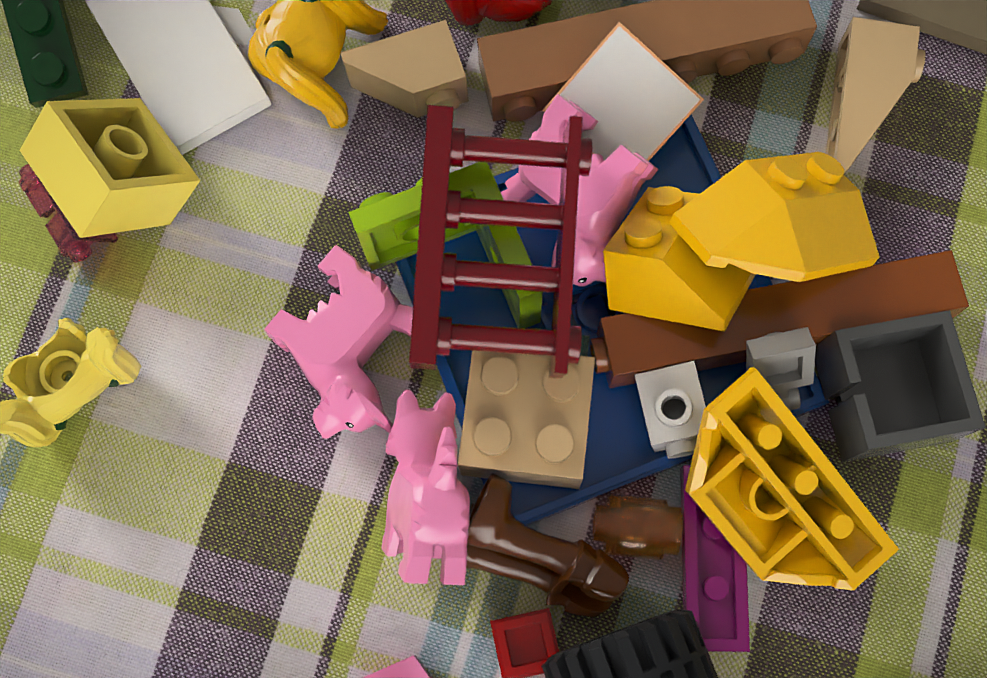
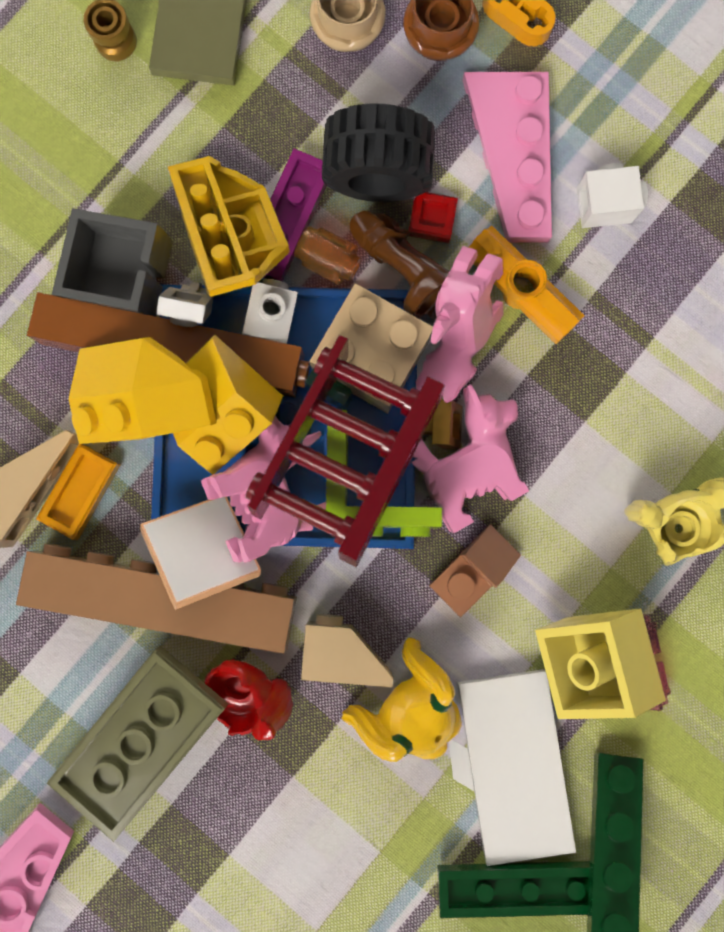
camera: 160 degrees left, 10 degrees up
none -> light orange tile [36,444,121,540]
none -> pearl gold tile [424,400,463,449]
none -> nougat slope [428,524,521,618]
none -> light orange piece [468,225,585,344]

